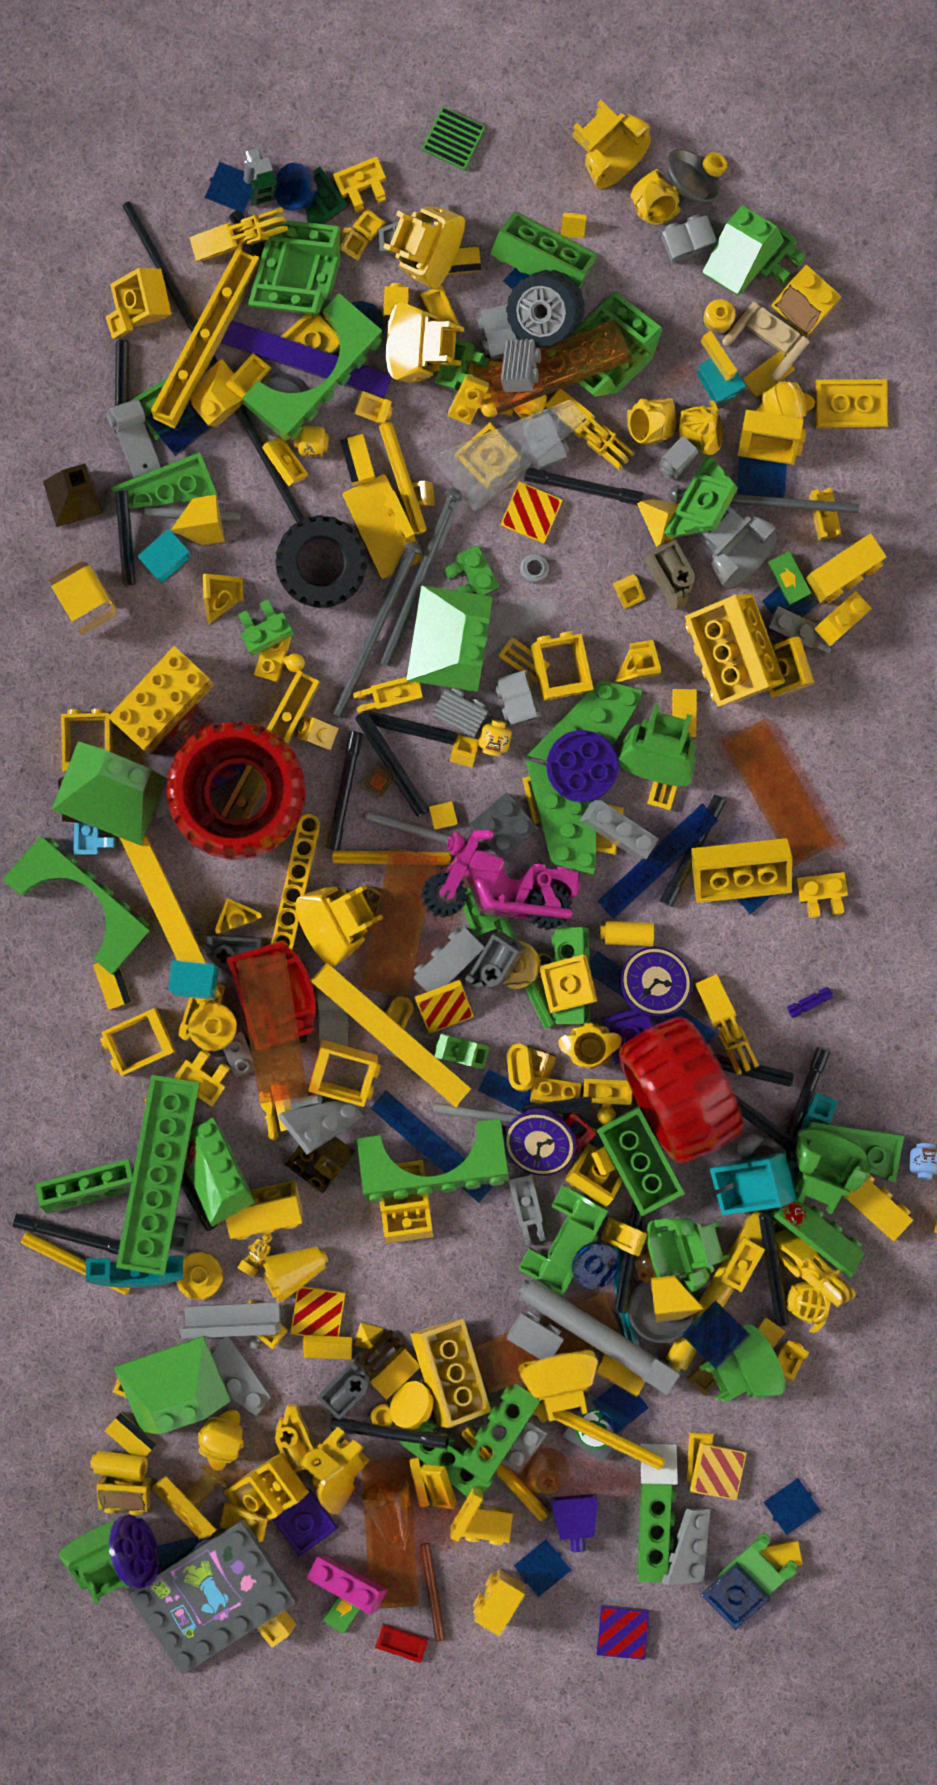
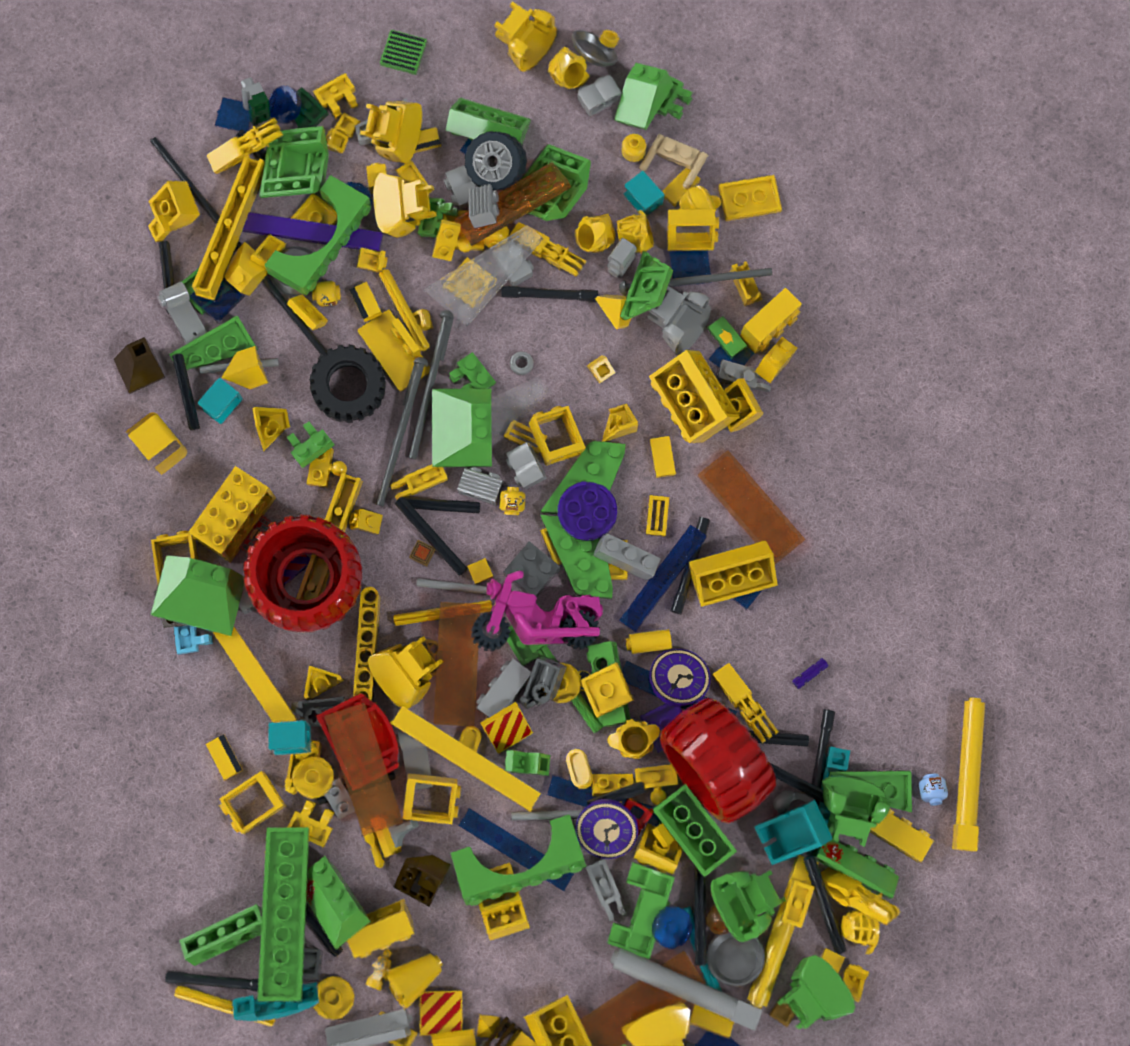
camera: 10 degrees left, 10 degrees down
bright green arch [3,836,152,975] -> none
light grey wing [278,1100,363,1155] -> none
black piece [326,731,363,851] -> none
yellow slope [450,734,479,768] -> none
tile [500,481,563,545] -> none
light grey brick [507,1311,564,1360] -> none
yellow slope [529,1047,556,1079] -> none
yellow slope [561,212,587,239] -> none
yellow tile [601,1217,648,1257] -> none
bright green piece [618,705,696,786] -> none
dark tan piece [644,540,695,610] -> none
yellow slope [651,1275,704,1322] -> none
clear blue tile [681,1300,751,1370] -> none
yellow tile [701,331,737,381] -> none
slope [771,264,842,338] -> none
yellow plate [796,872,848,918] -> none

